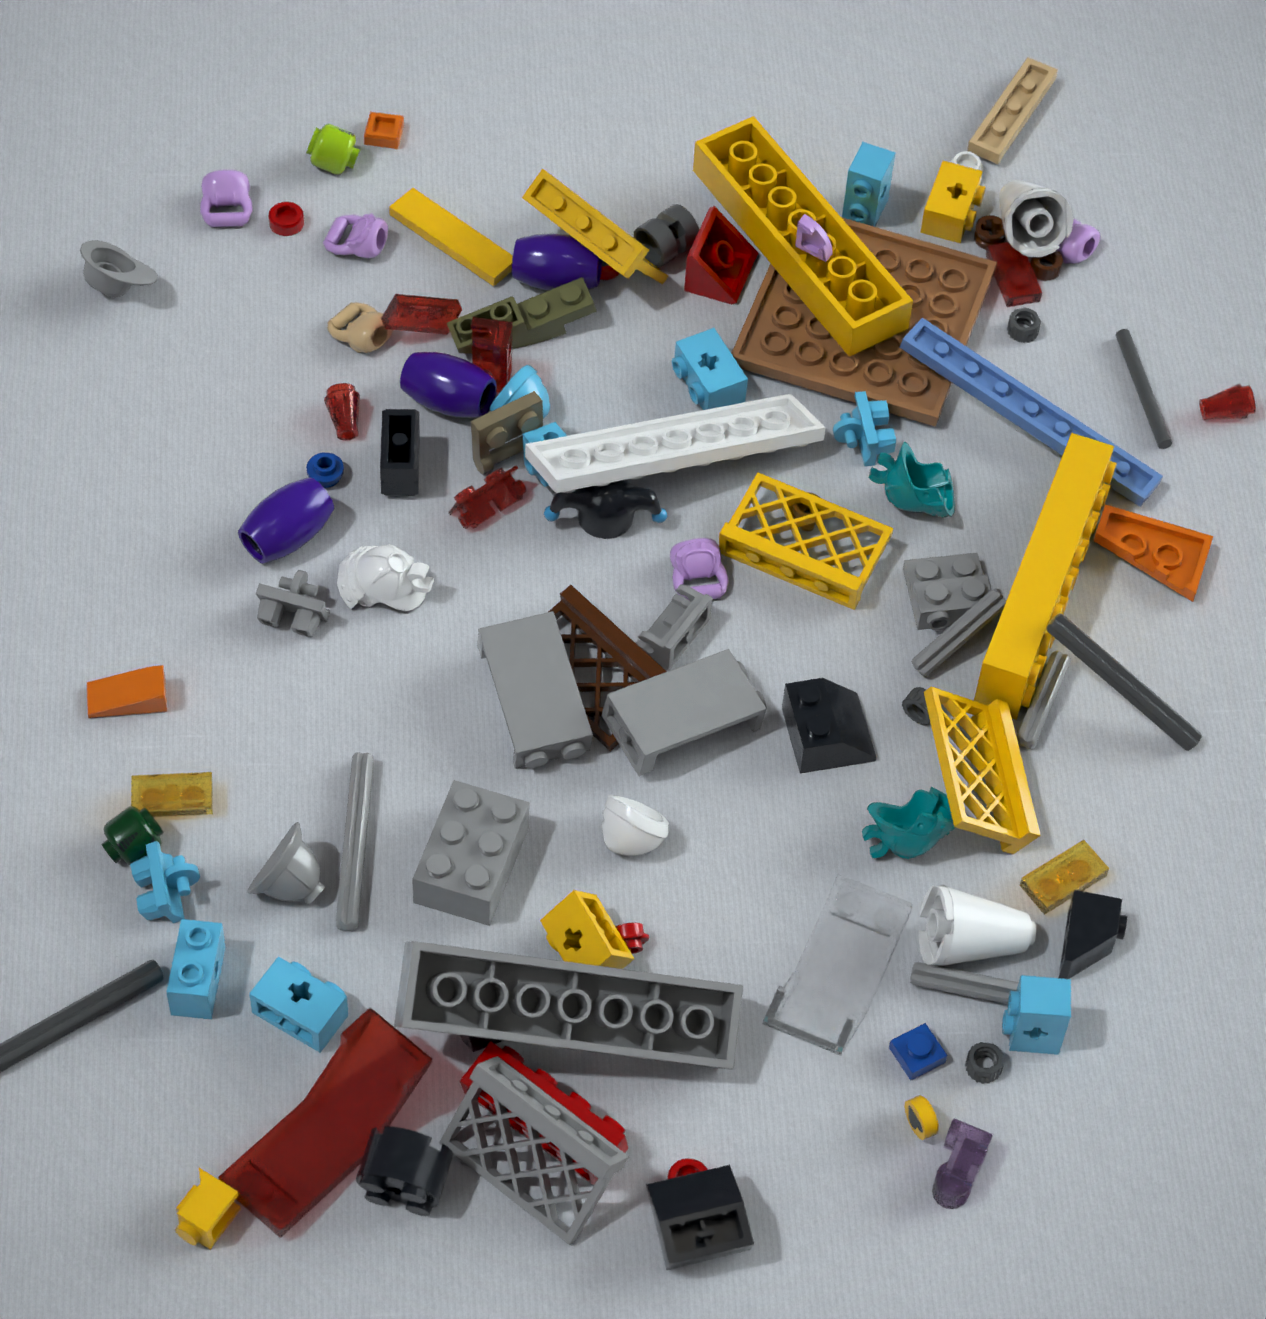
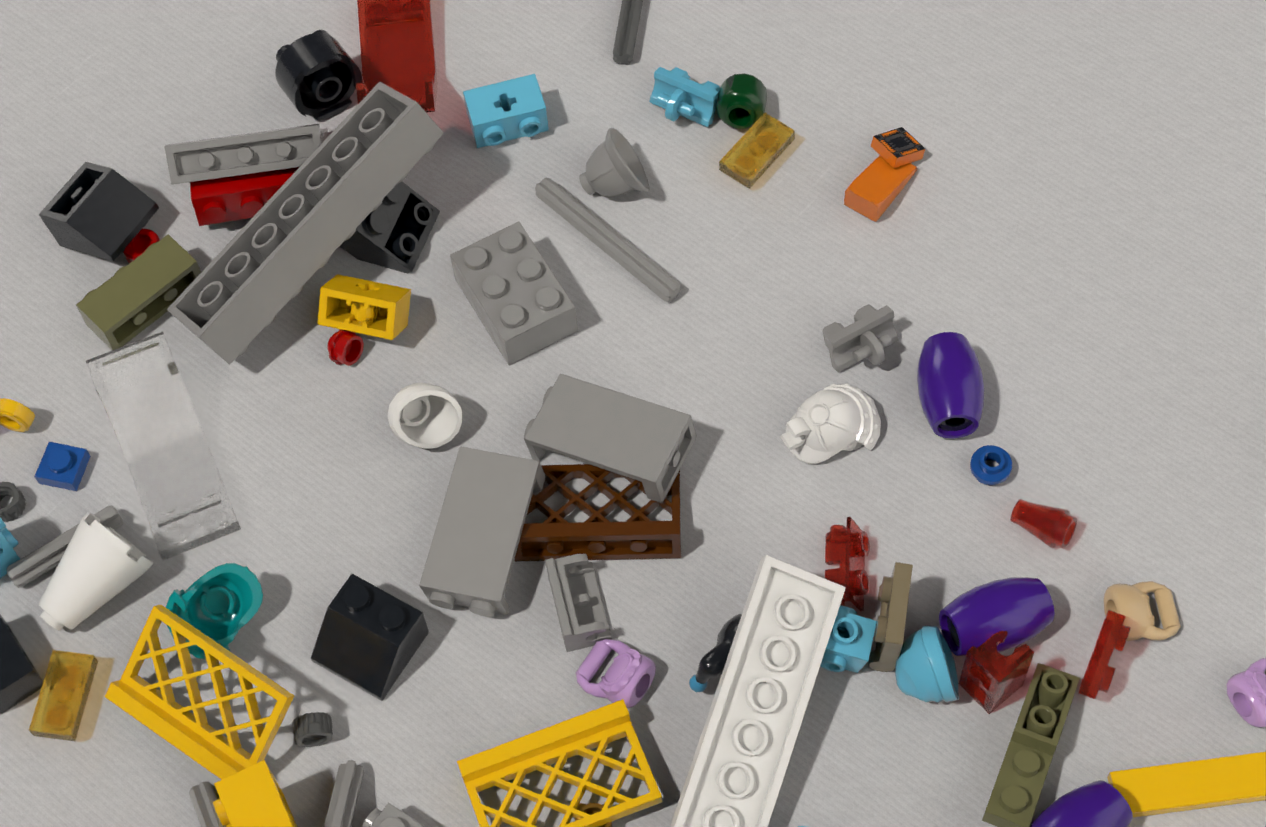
camera: 140 degrees right, 5 degrees up
medium azure brick [166,919,226,1020] -> none
black brick [380,409,420,496] -> none
none -> olive brick [76,234,201,353]
none -> tile [871,127,926,168]

